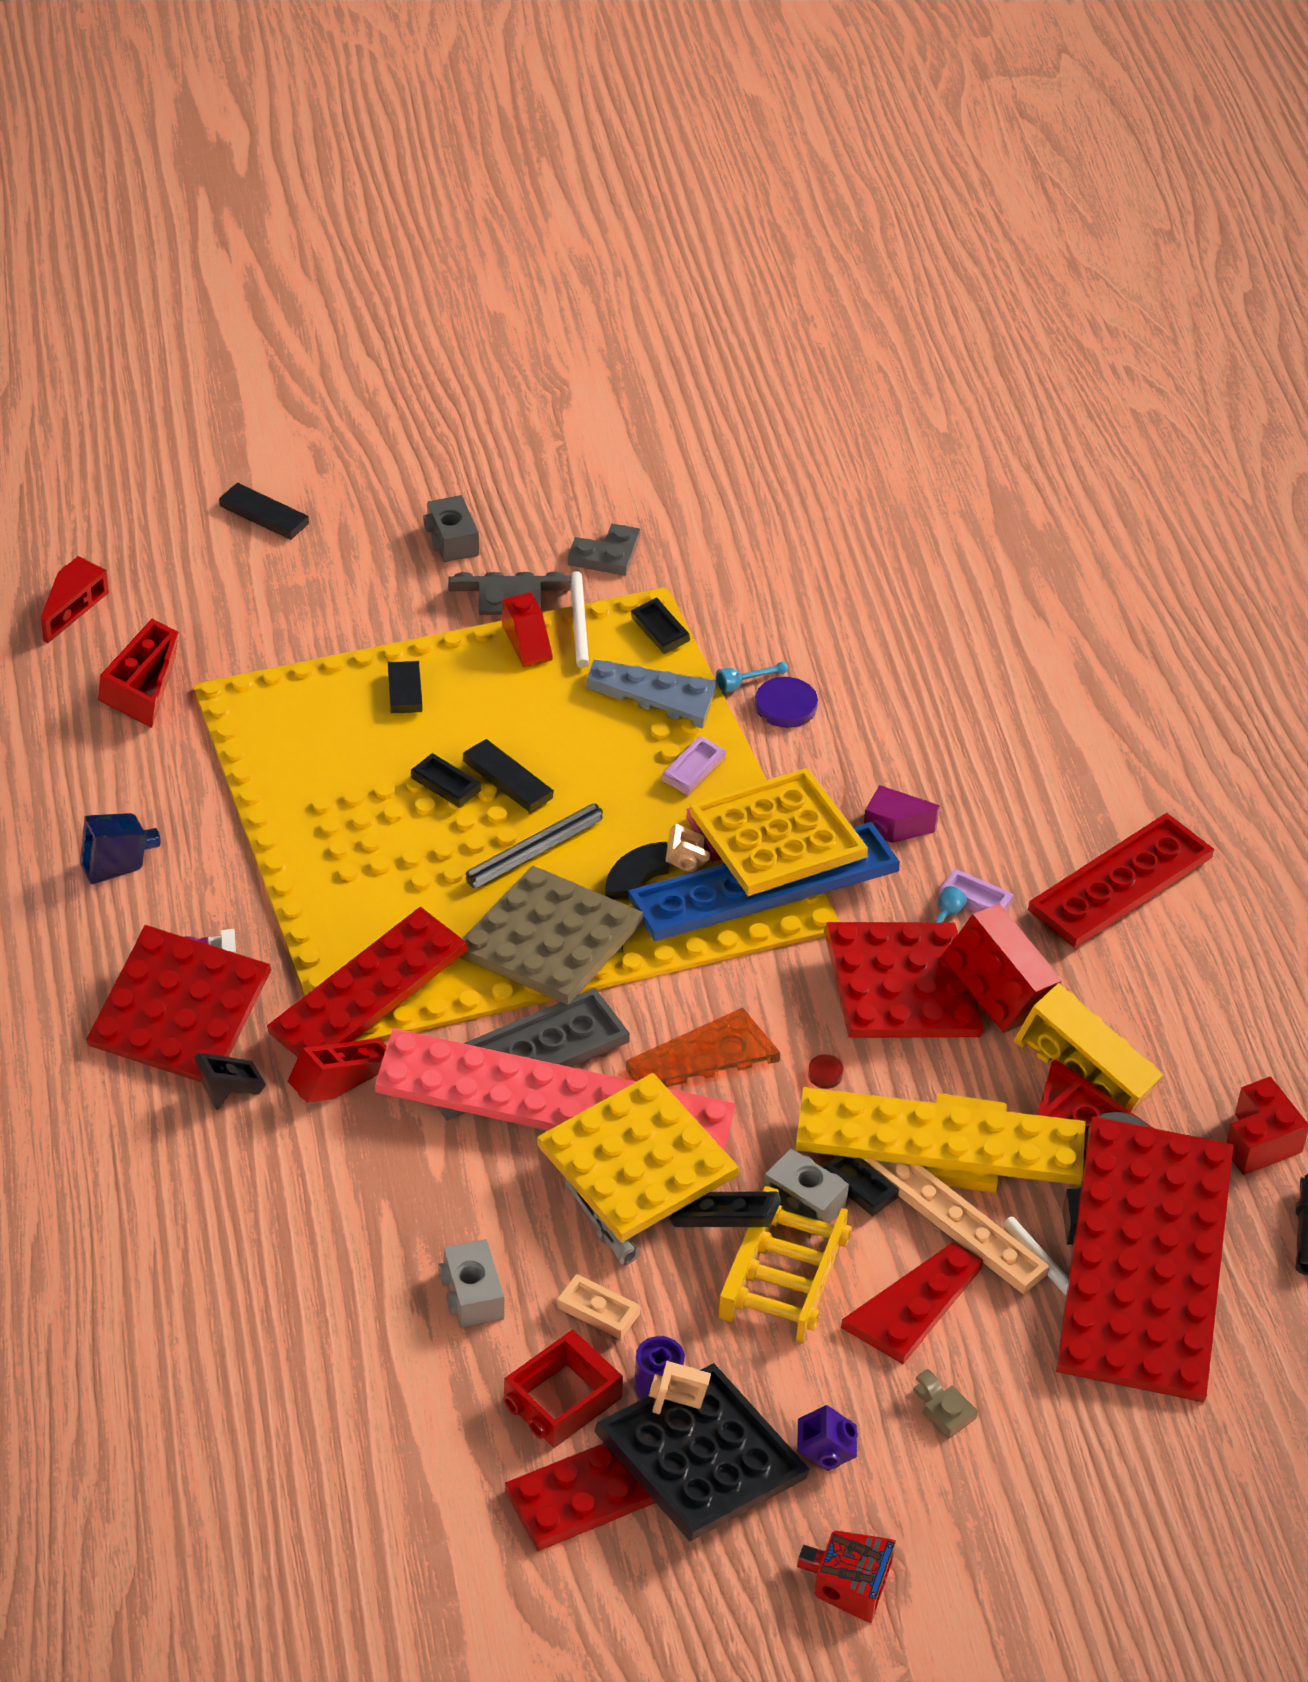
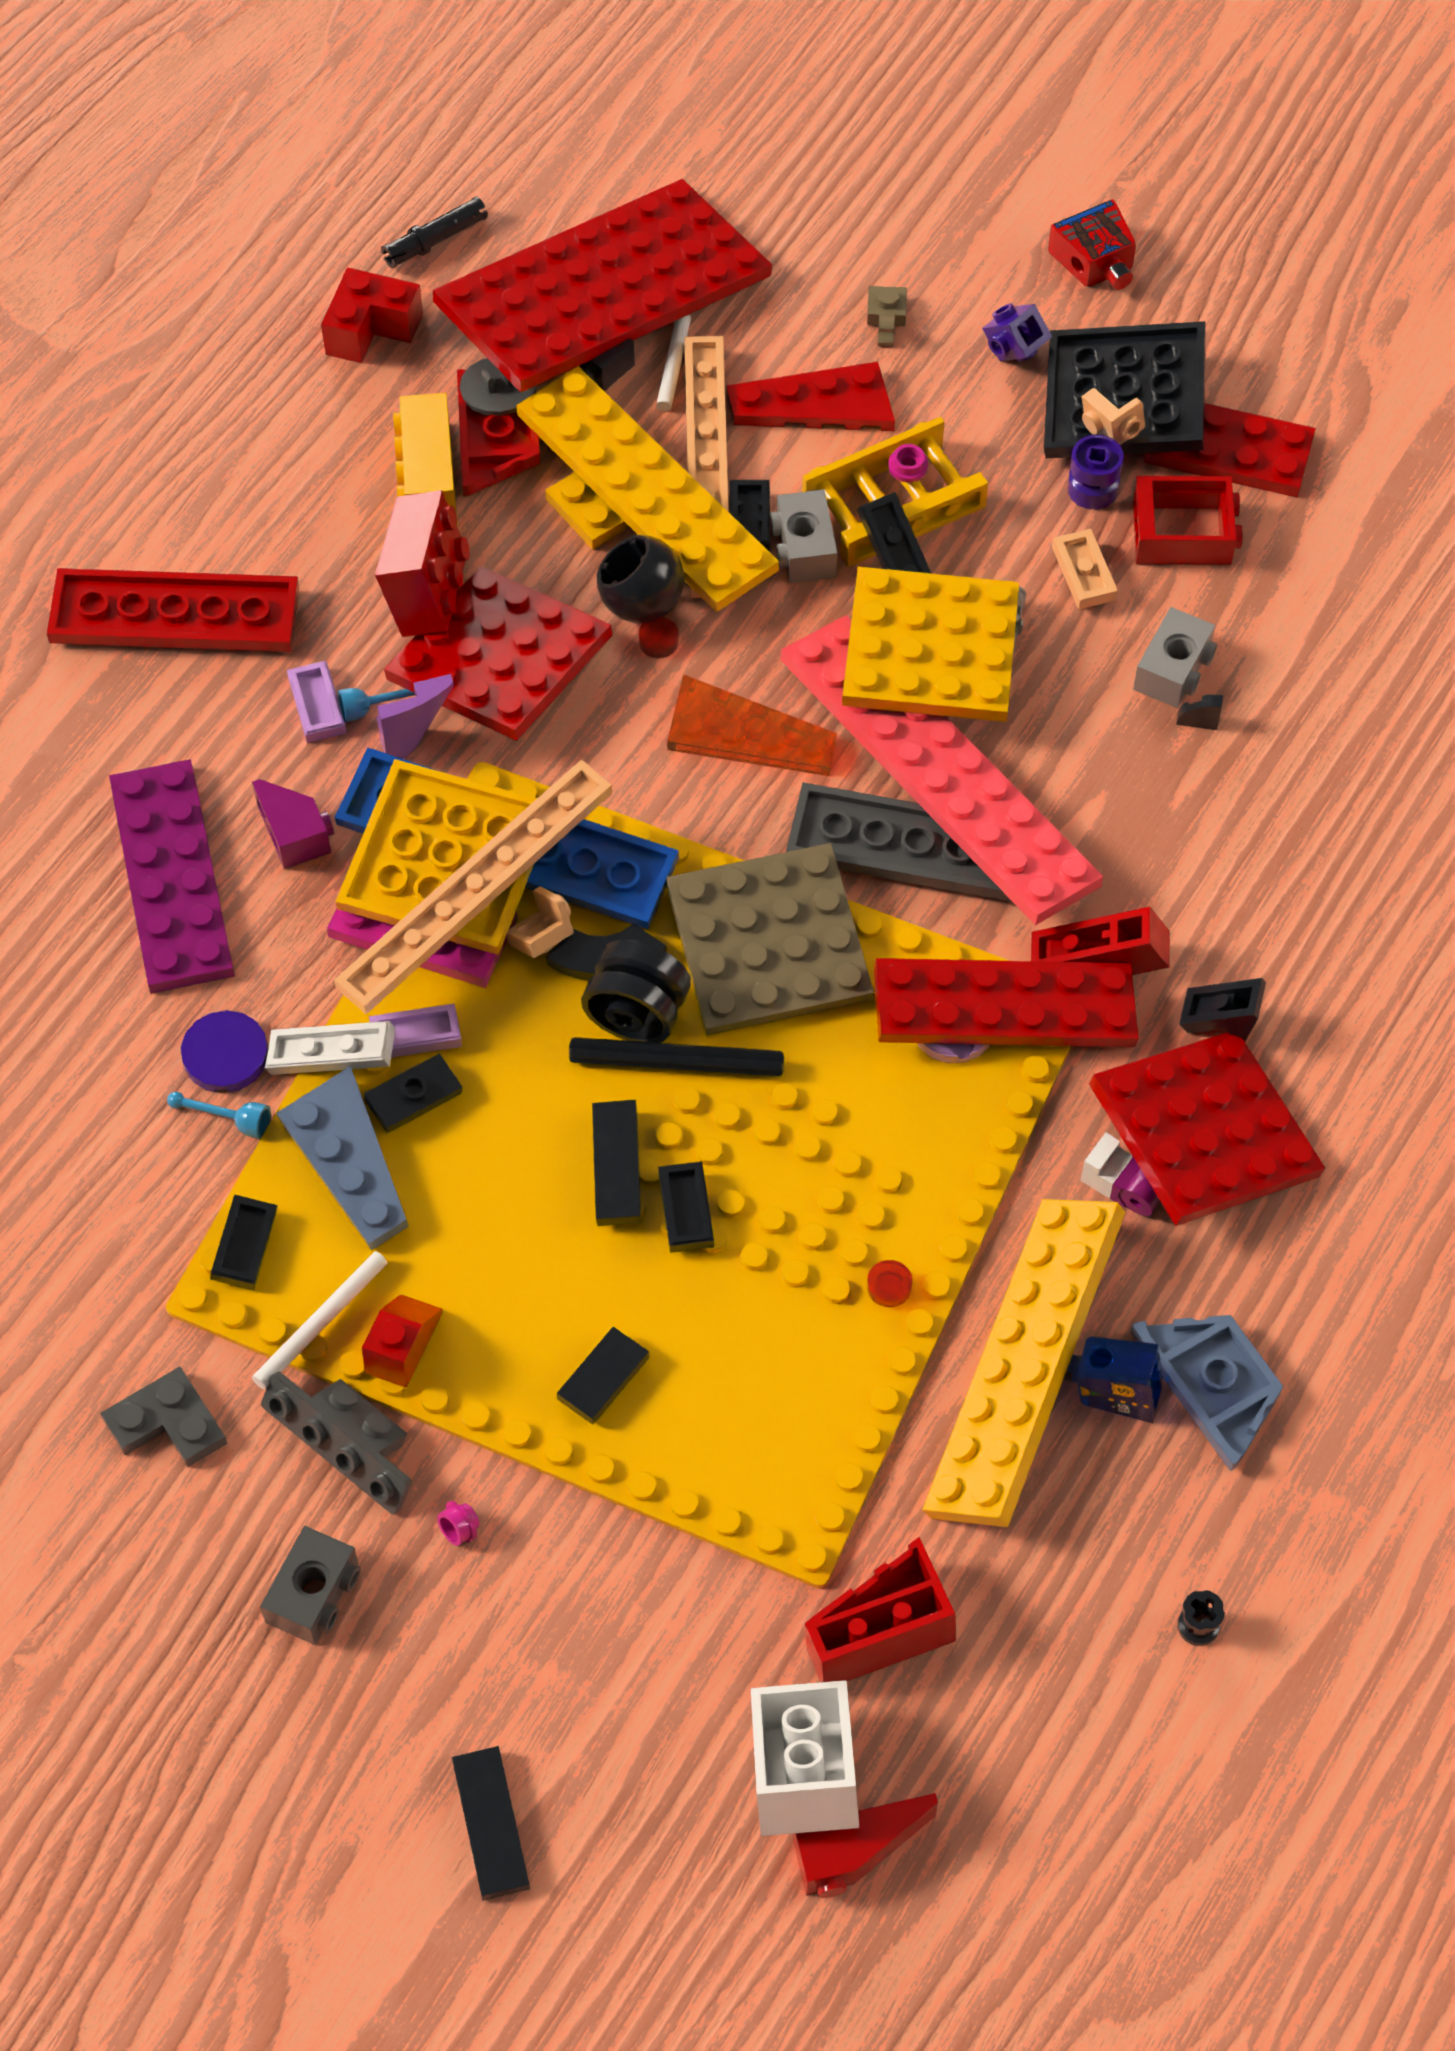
camera: 135 degrees left, 15 degrees up
none -> magenta plate [109,759,235,994]
none -> white tile [265,1021,396,1075]
none -> light nougat plate [334,759,612,1014]
none -> black plate [364,1053,463,1133]
none -> medium lavender slope [377,674,454,759]
none -> dark pink plate [437,1501,479,1546]
none -> black wheel [581,939,691,1043]
none -> black wheel [597,535,684,623]
none -> white brick [751,1680,859,1836]
none -> clear red tile [867,1260,912,1307]
none -> dark pink plate [888,444,928,482]
none -> yellow plate [922,1199,1126,1527]
none -> sand blue wing [1130,1315,1283,1471]
none -> black tile [1176,694,1223,730]

